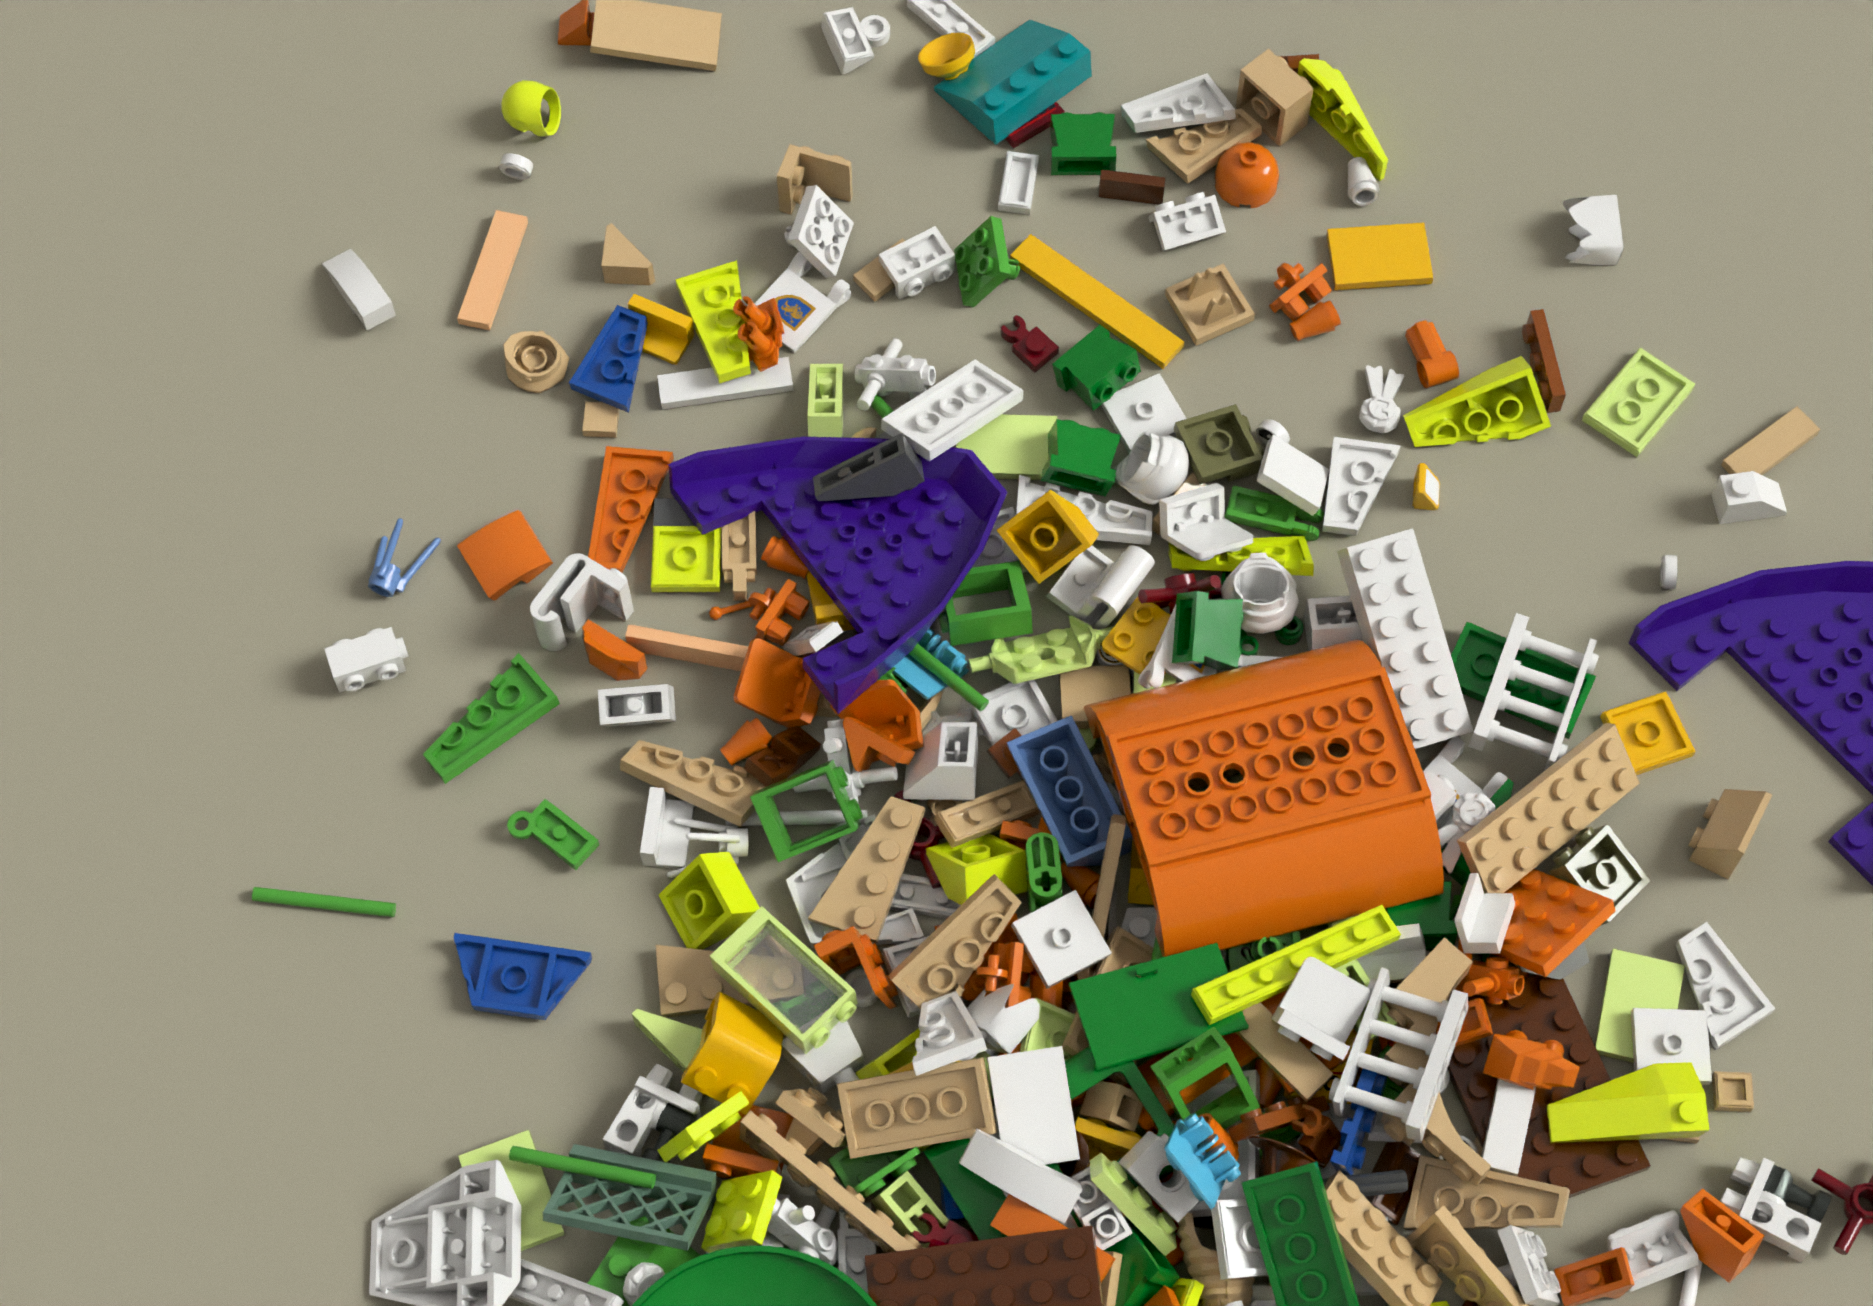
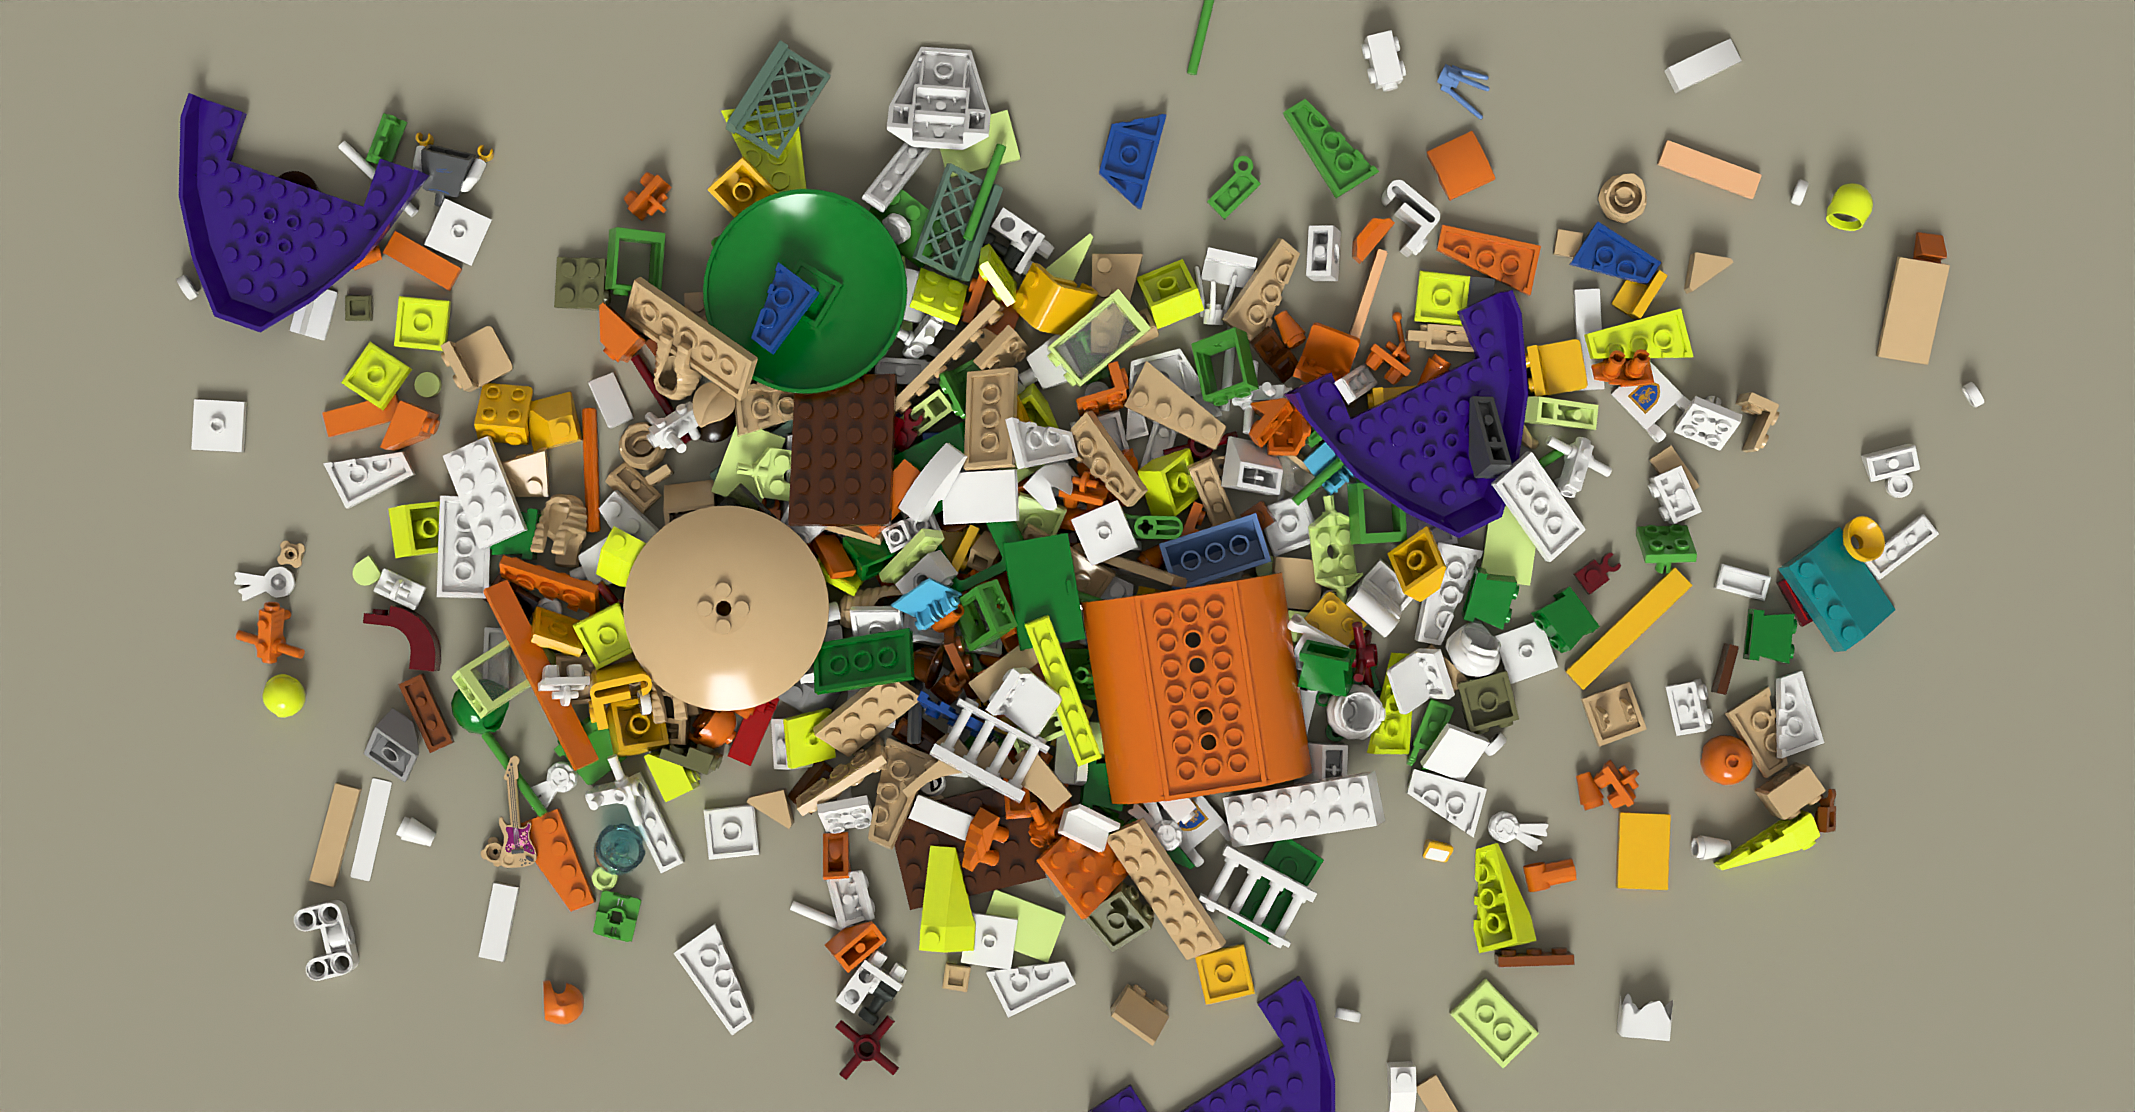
camera: 90 degrees right, 25 degrees up
none -> yellow bracket [1525,339,1588,397]

